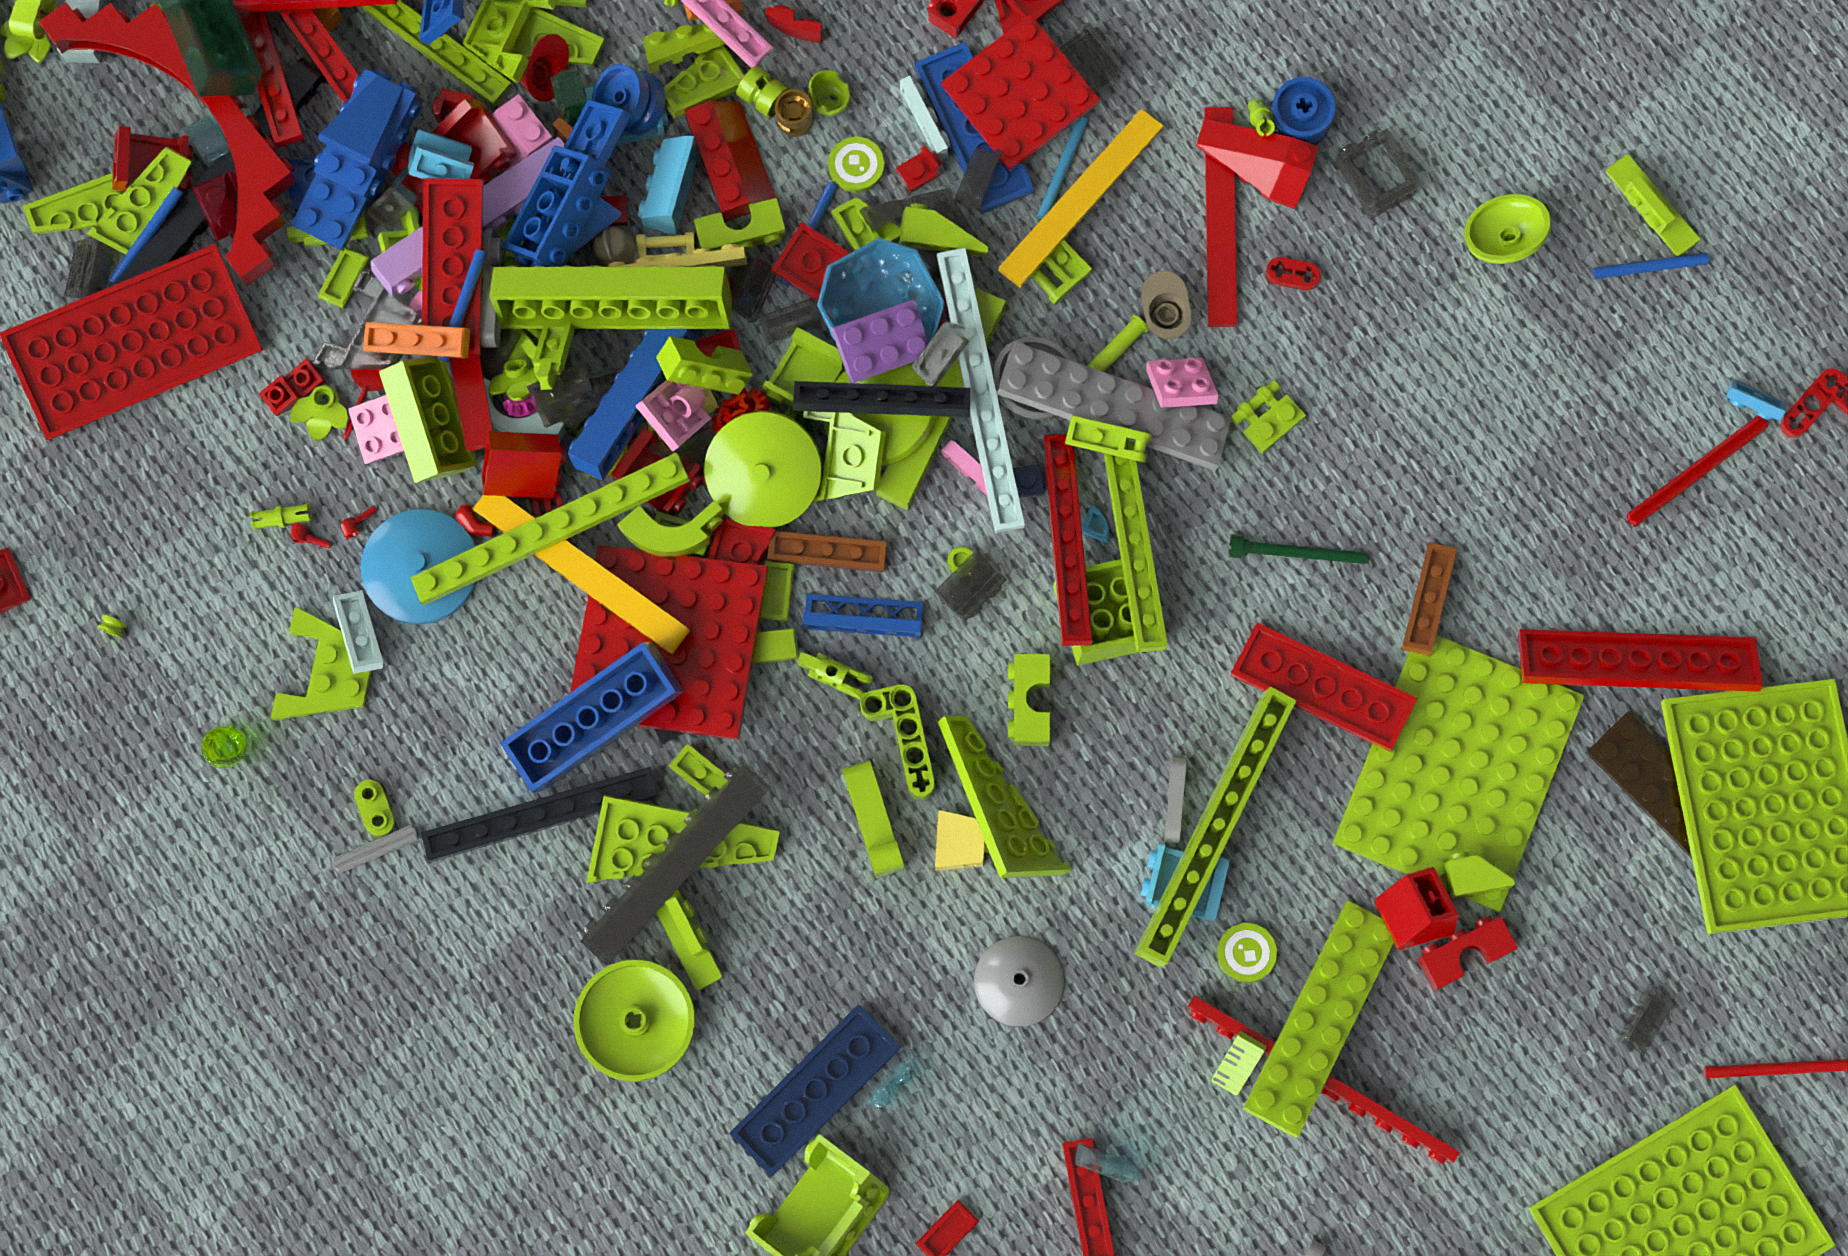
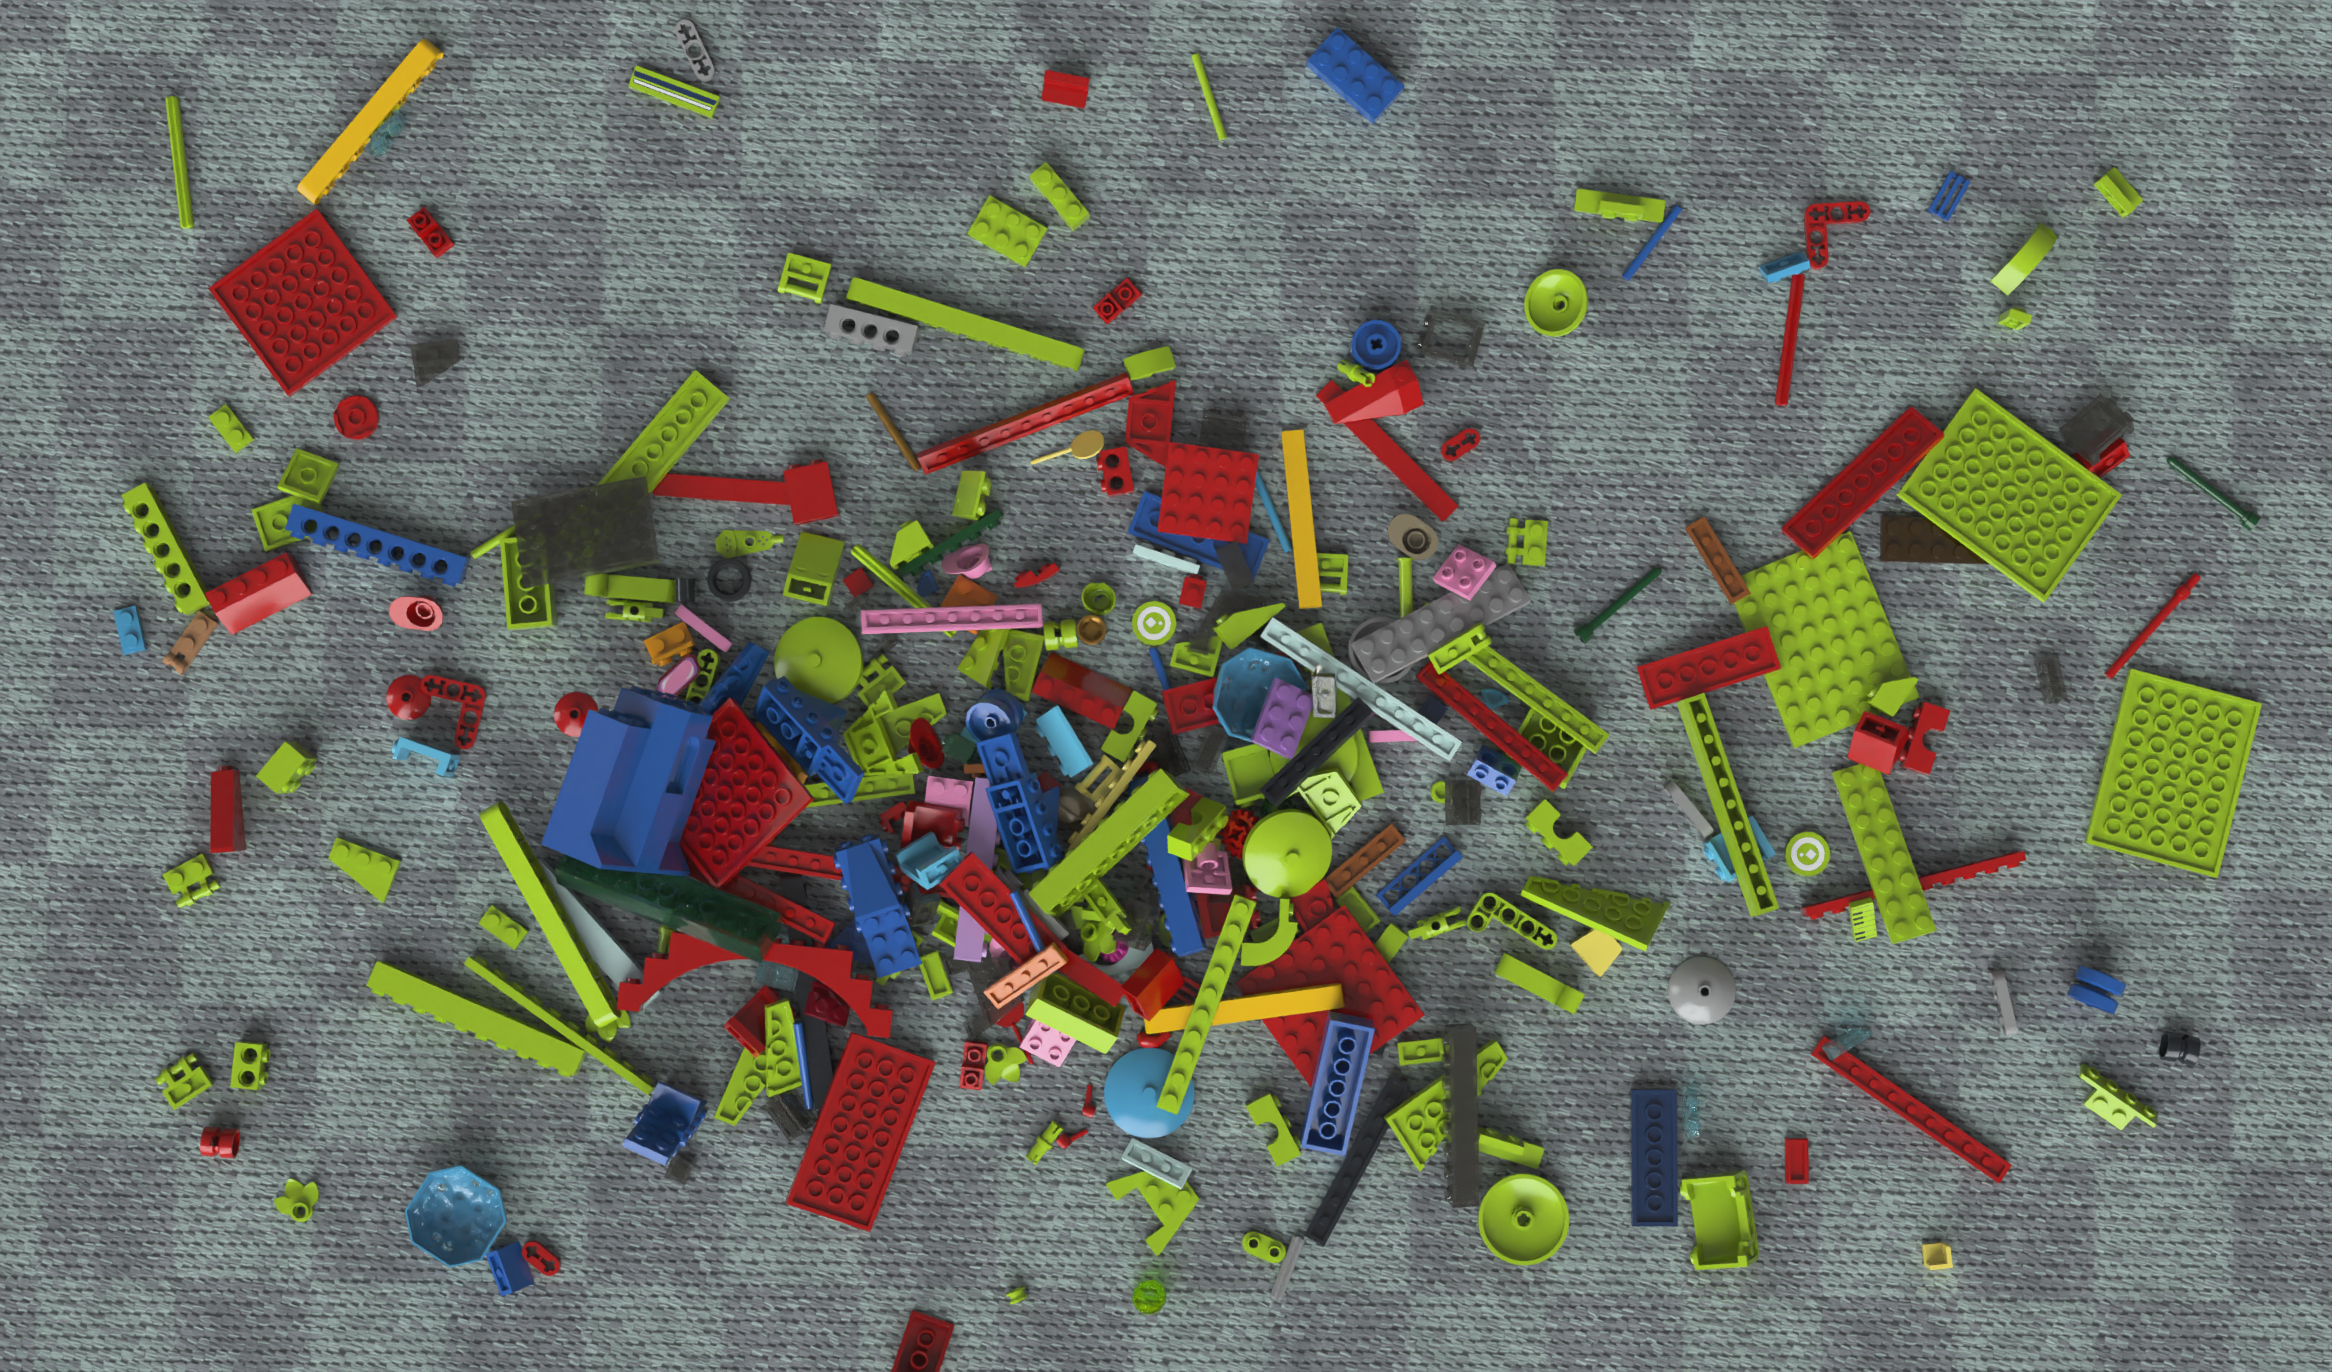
camera: 45 degrees left, 10 degrees up
none -> lime arch [1245,1092,1301,1167]
none -> blue brick [1467,745,1522,796]

